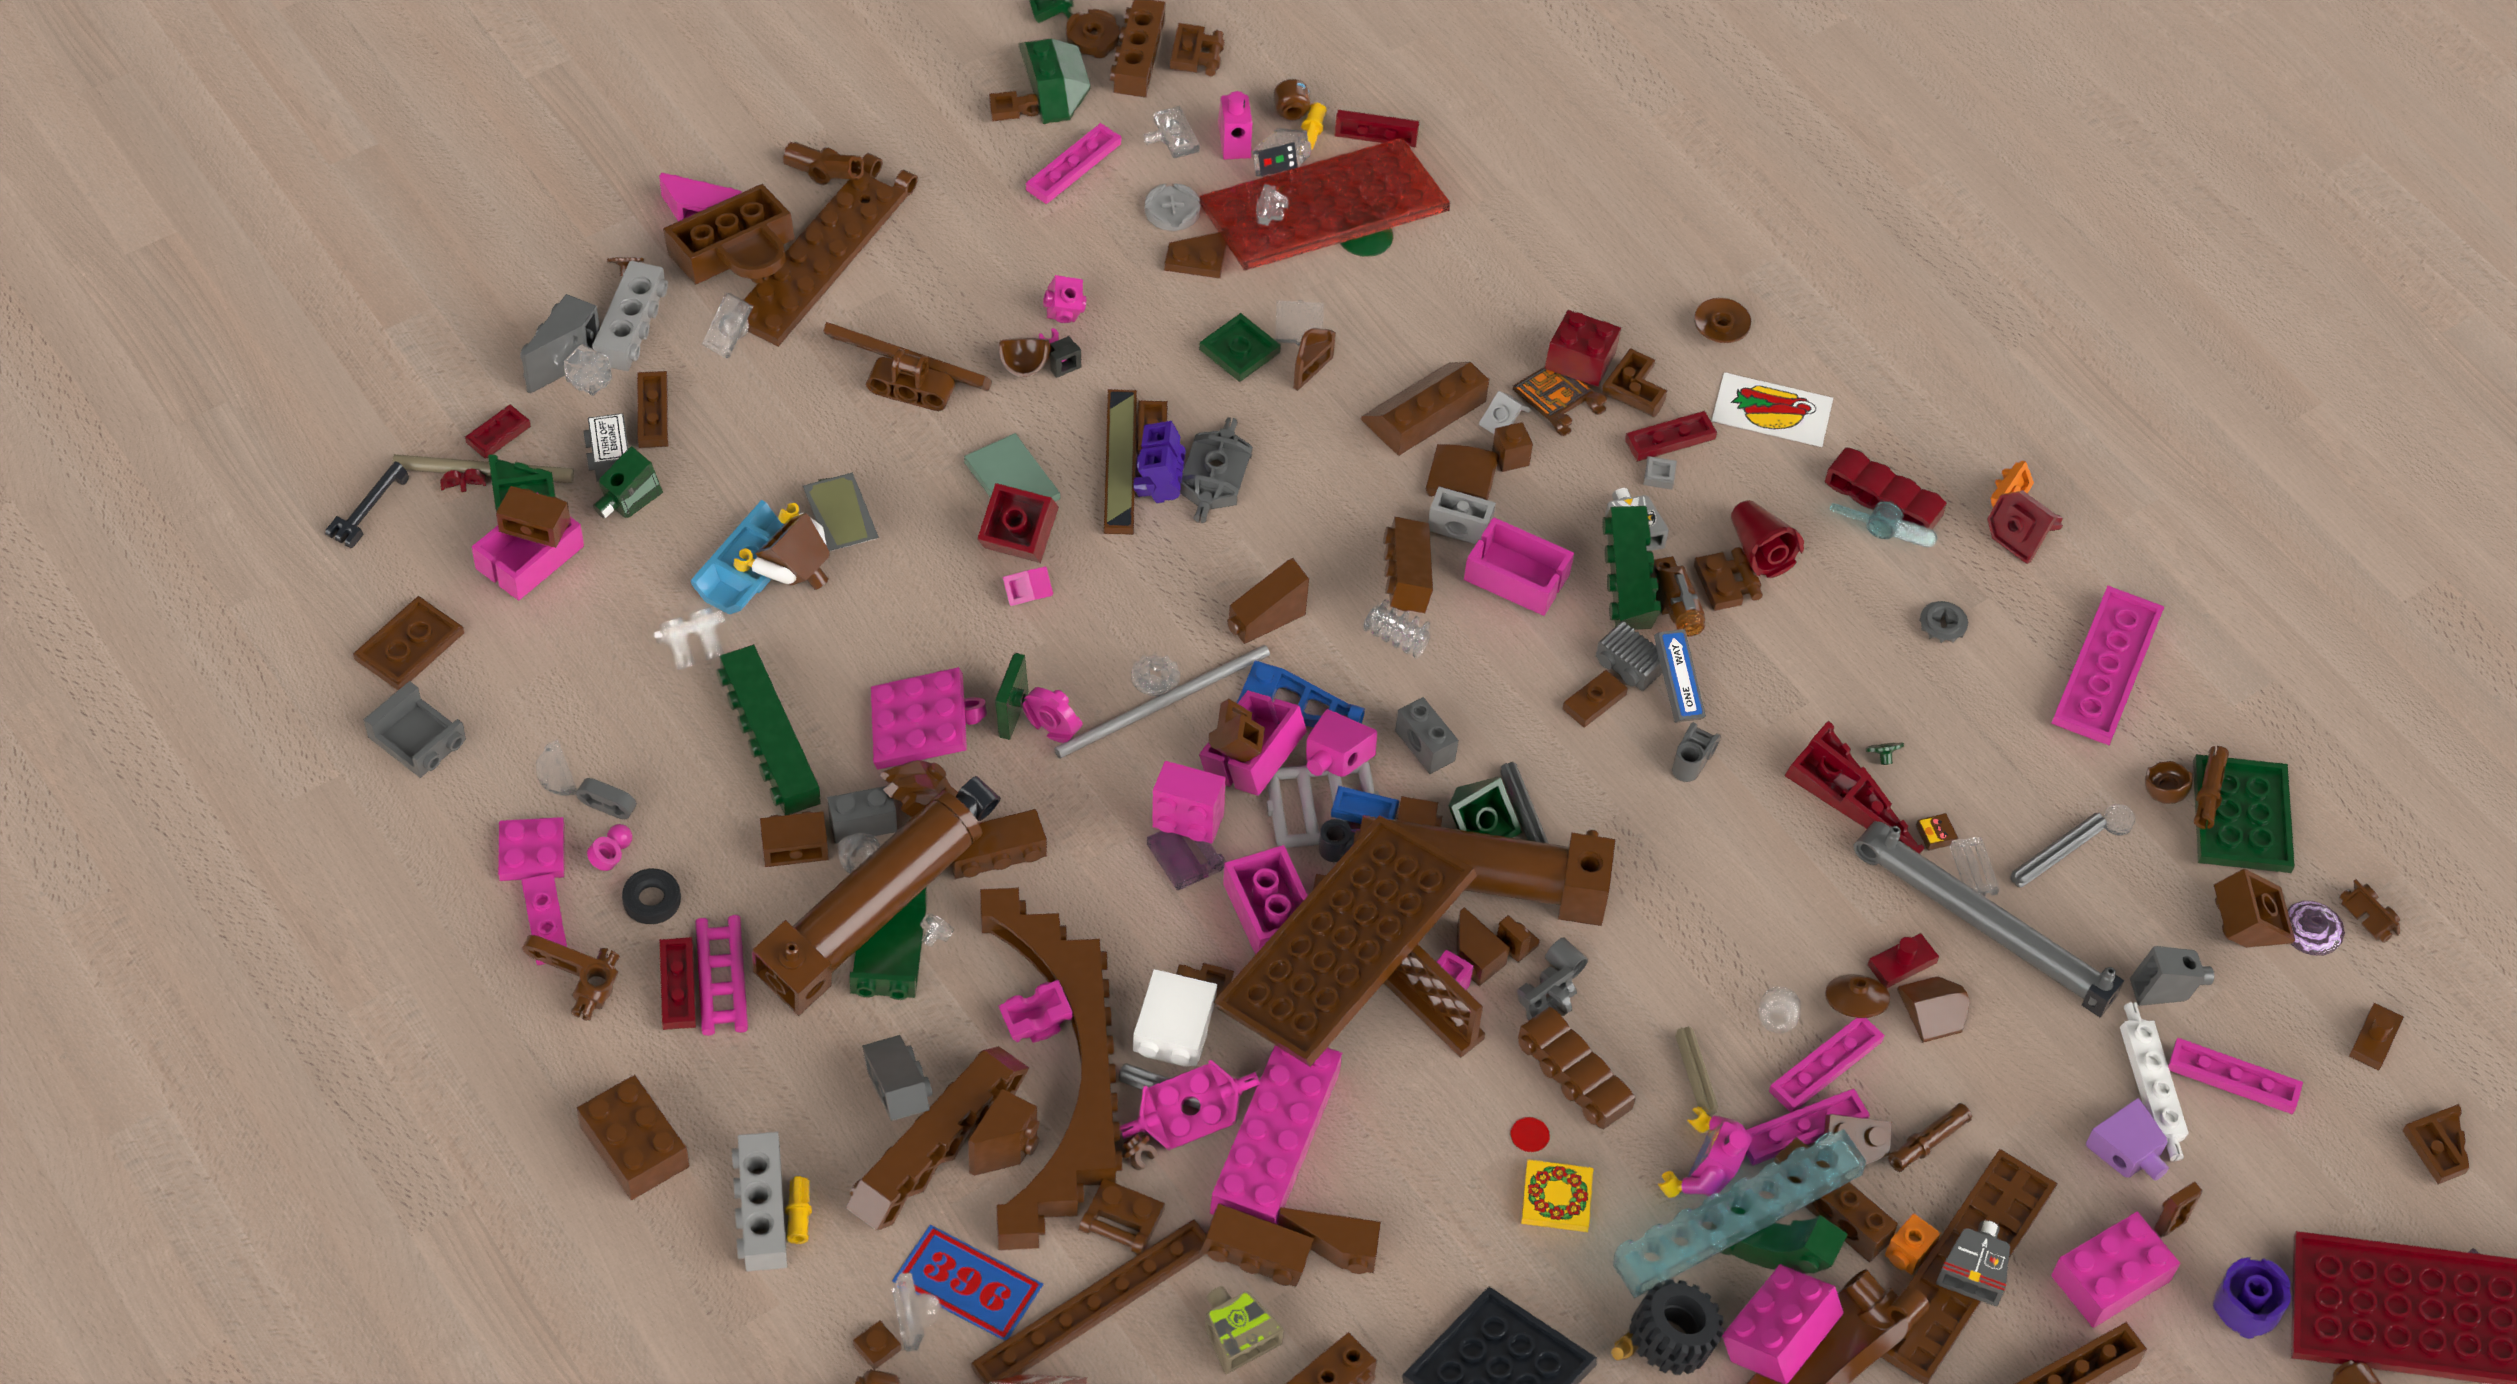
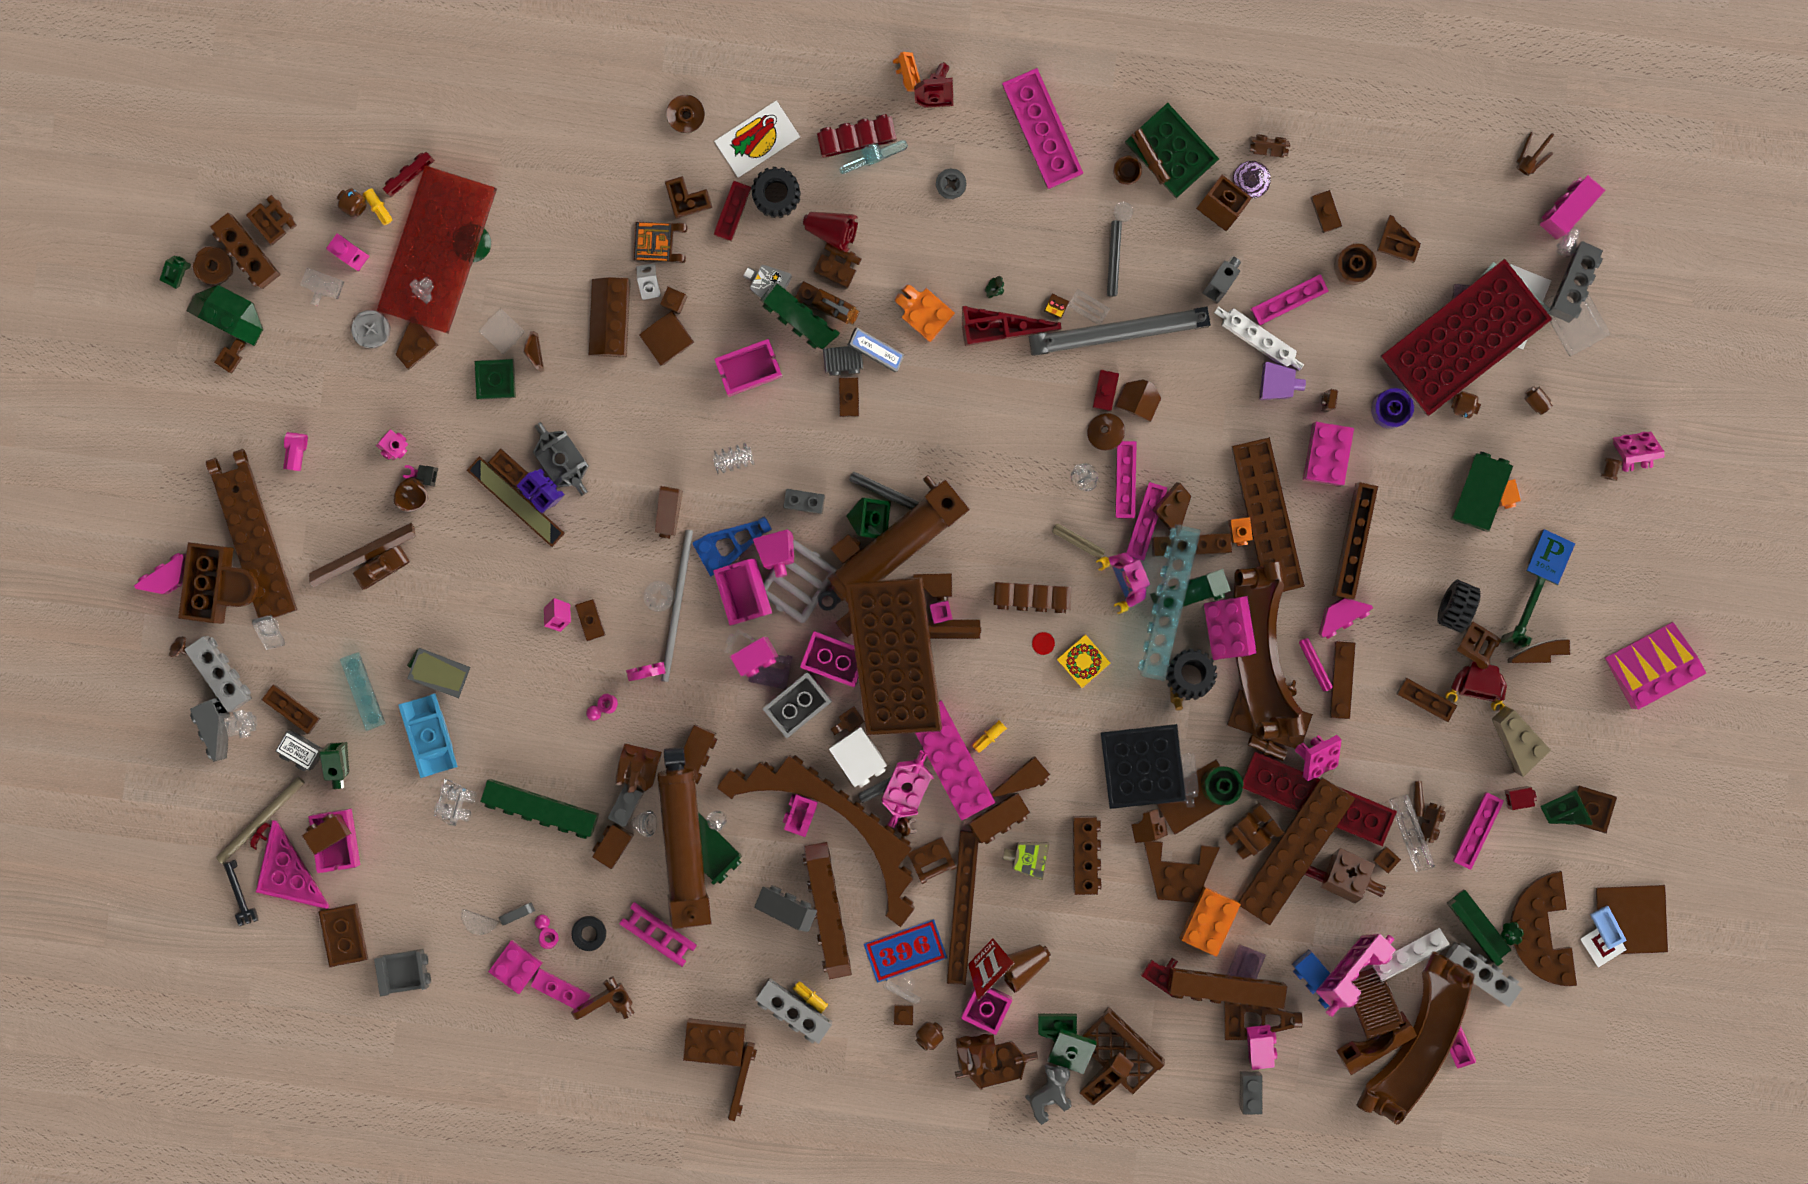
camera: 45 degrees left, 35 degrees up
dark red plate [465,404,531,459] -> none
dark green wing [488,454,556,512] -> none
dark red plate [659,937,696,1030] -> none
reddish brown torso [734,503,830,590] -> none
reddish brown piece [783,142,865,185] -> none
dark pink plate [871,667,967,770] -> none
sand green tile [964,433,1060,502] -> none
reddish brown slope [968,1089,1040,1176] -> none
dark red brick [977,483,1059,563] -> none
dark green plate [995,653,1029,740] -> none
dark pink plate [1026,123,1121,204] -> none
reddish brown brick [1209,698,1265,763] -> none
slope [1253,128,1311,177] -> none
blue tile [1330,786,1399,824] -> none
reddish brown brick [1383,516,1433,614] -> none
light grey brick [1428,487,1496,544] -> none
reddish brown bracket [1497,915,1540,962] -> none
dark grey hips [1517,966,1577,1020] -> none
dark red brick [1544,310,1622,387] -> none
dark grey beam [1545,937,1588,979] -> none
light grey tile [1643,456,1677,490] -> none
dark grey piece [1672,722,1721,782] -> none
reddish brown pin [1888,1103,1972,1172] -> none
dark grey torso [1936,1221,2010,1307] -> none
none -> dark pink tile [256,820,329,909]
none -> dark pink piece [283,432,308,471]
none -> clear light blue plate [340,652,386,731]
none -> reddish brown plate [575,599,606,641]
none -> reddish brown plate [728,1042,757,1122]
none -> black tyre [751,167,801,218]
none -> light grey brick [763,672,832,738]
none -> orange plate [895,285,955,342]
none -> yellow axle [972,720,1007,753]
none -> reddish brown brick [1334,244,1377,285]

